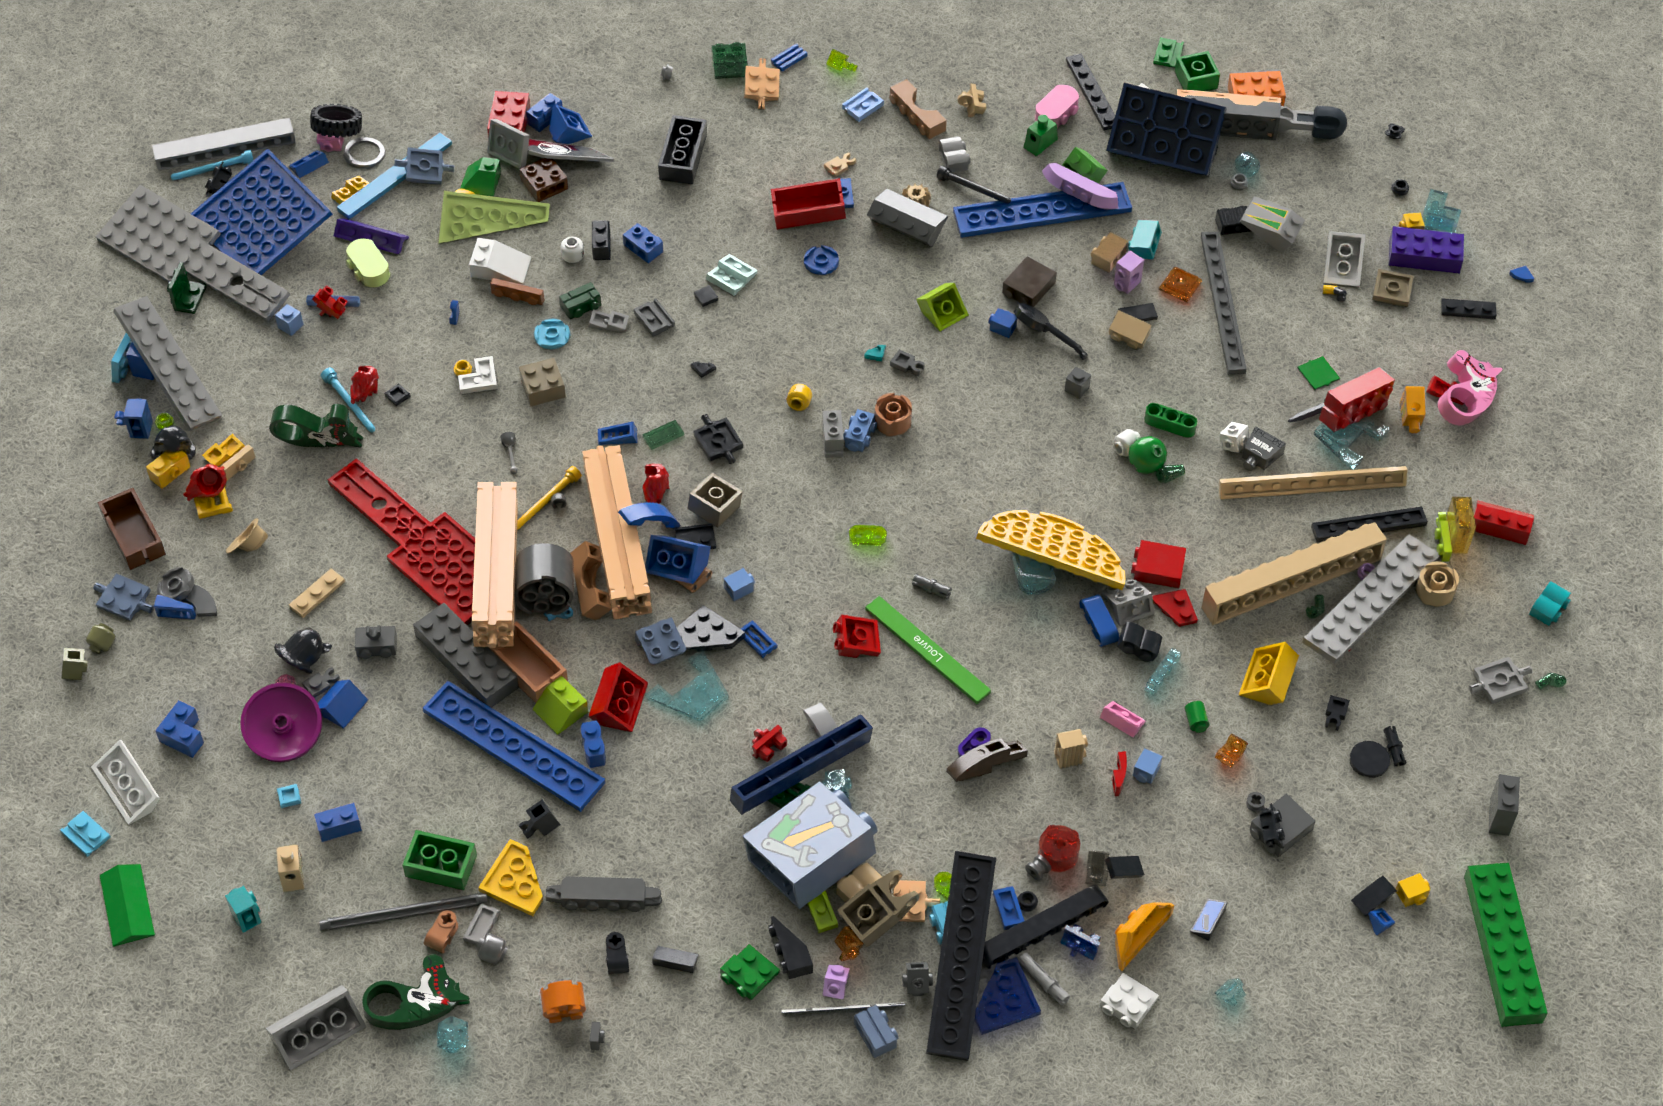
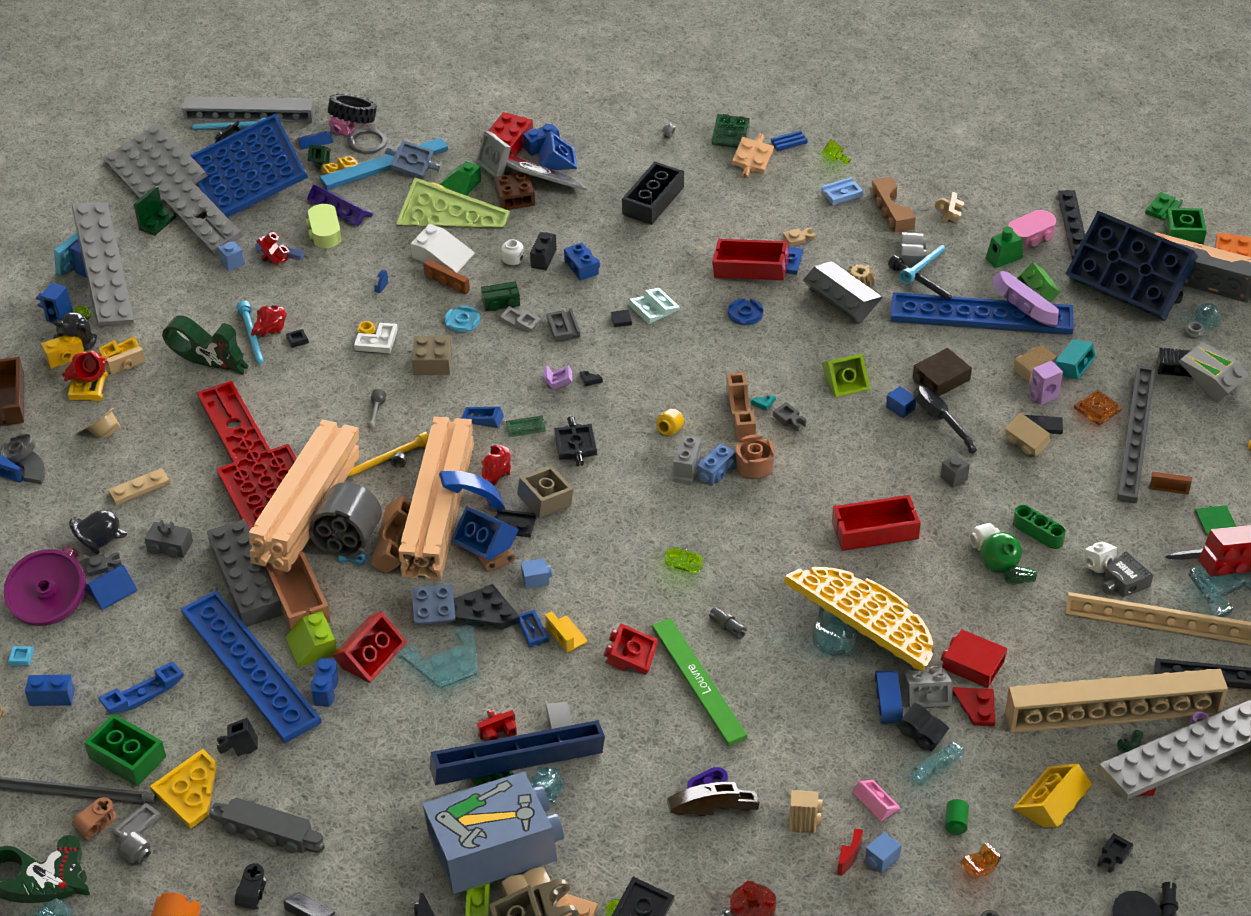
camera: 20 degrees right, 10 degrees down
none -> blue slope [98,661,184,713]
none -> dark green brick [307,144,331,165]
none -> lavender bracket [542,365,572,389]
none -> yellow panel [545,611,587,653]
none -> medium nougat arch [726,372,756,442]
none -> red piece [832,495,921,551]
none -> medium azure piece [899,245,945,284]
none -> dark orange tile [1149,472,1192,494]

